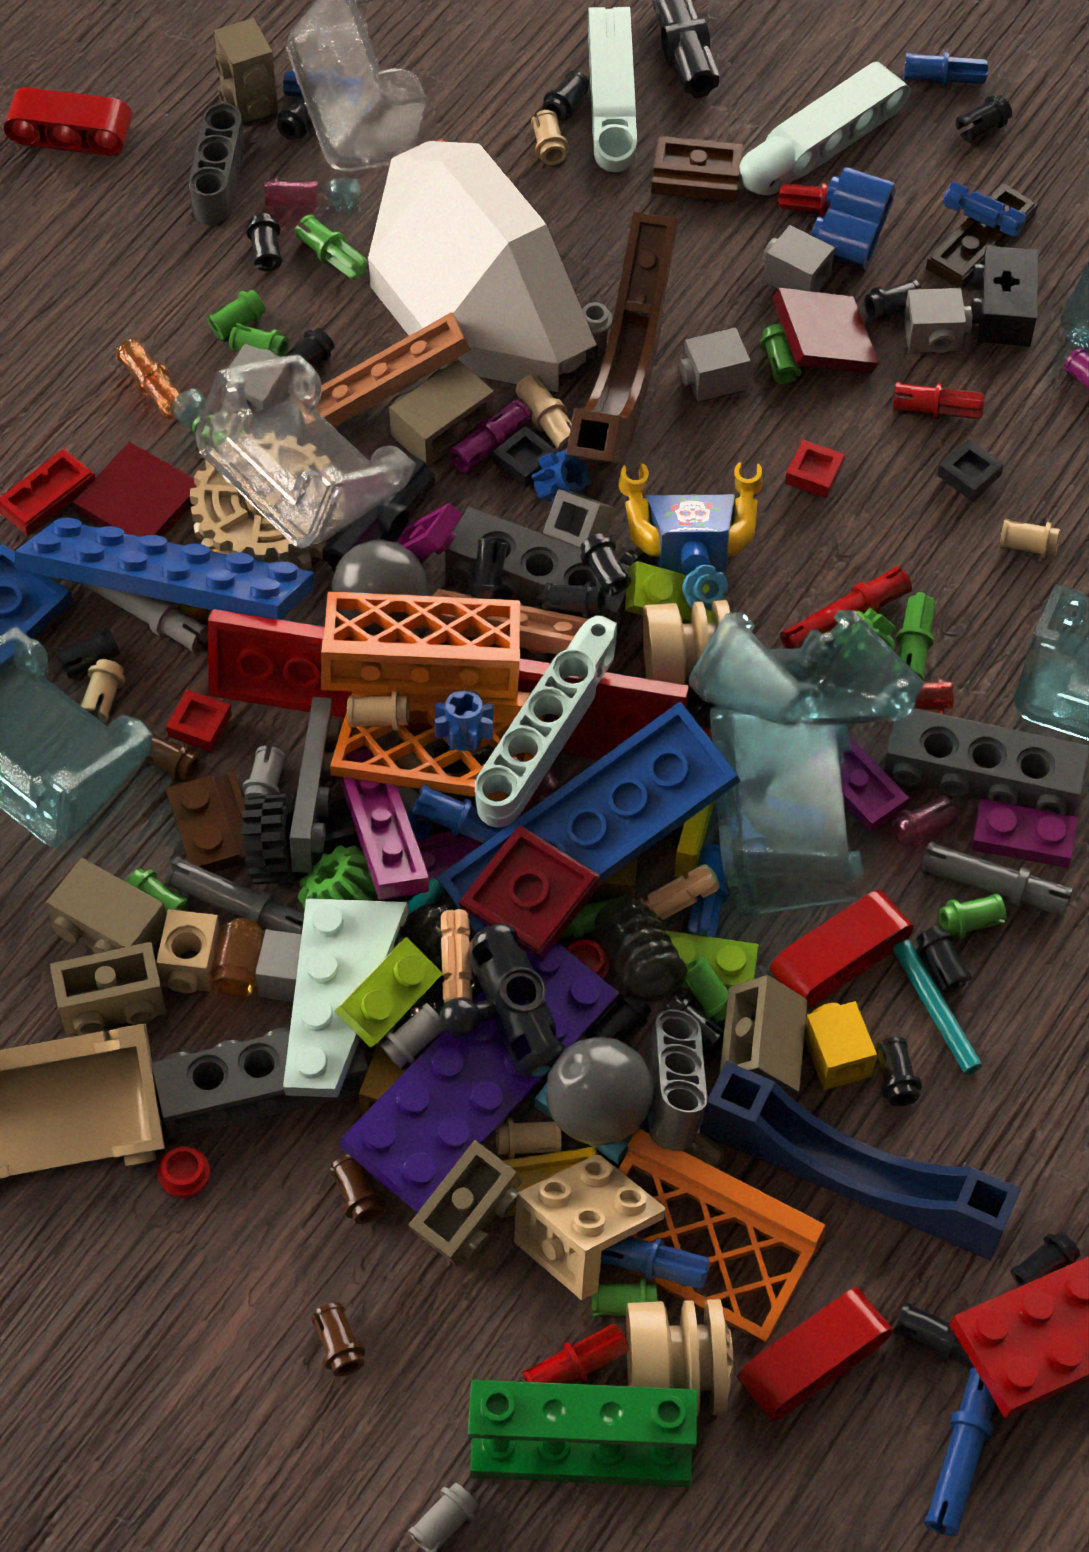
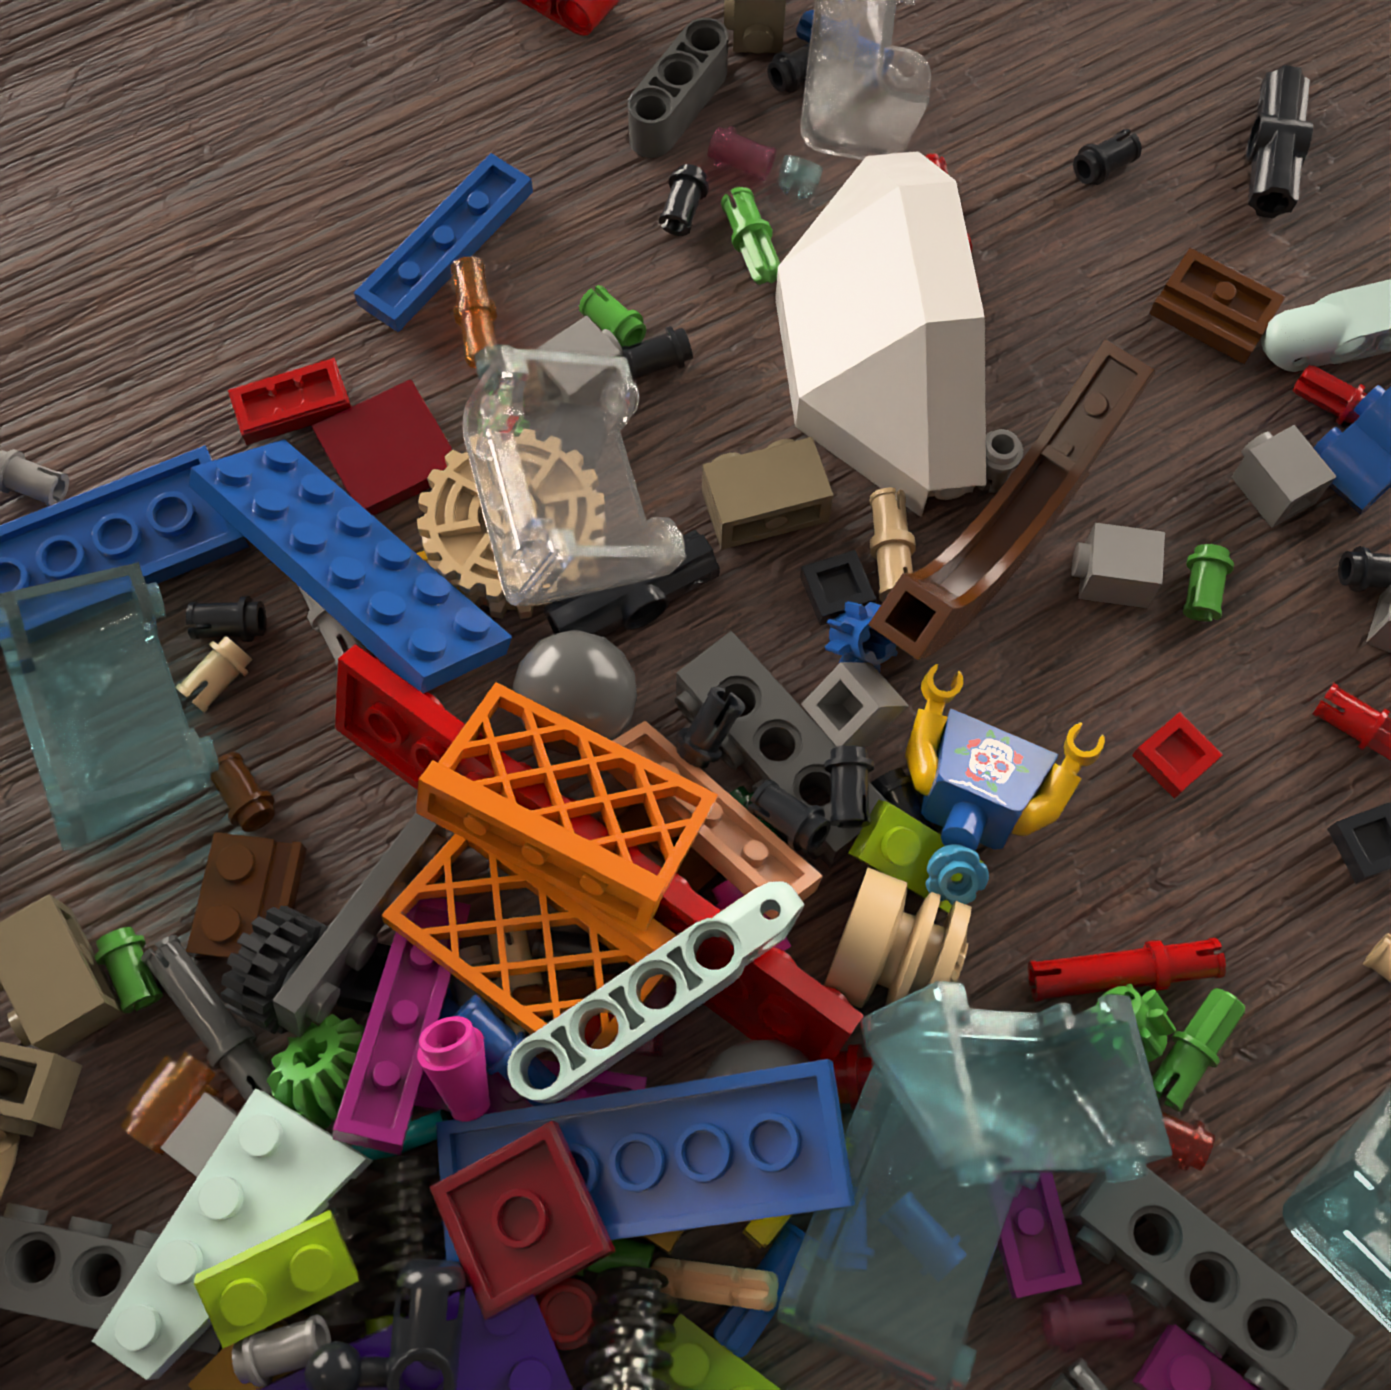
camera: 25 degrees right, 10 degrees up
tan brick [156,909,222,993] -> none
red plate [166,689,232,752] -> none
bright green pin [207,290,266,341] -> none
light grey pin [241,746,286,801] -> none
nougat plate [296,312,471,439] -> none
tan pin [347,691,410,731] -> none
magenta plate [395,503,463,563] -> none
blue gear [434,691,493,751] -> none
light nougat axle [441,909,472,1003] -> none
magenta pin [448,400,532,473] -> none
tan pin [531,110,569,165] -> none
light aqua piece [588,7,637,173] -> none
tile [772,288,879,373] -> none
none -> blue plate [354,153,533,332]
none -> dark pink cone [417,1016,490,1122]

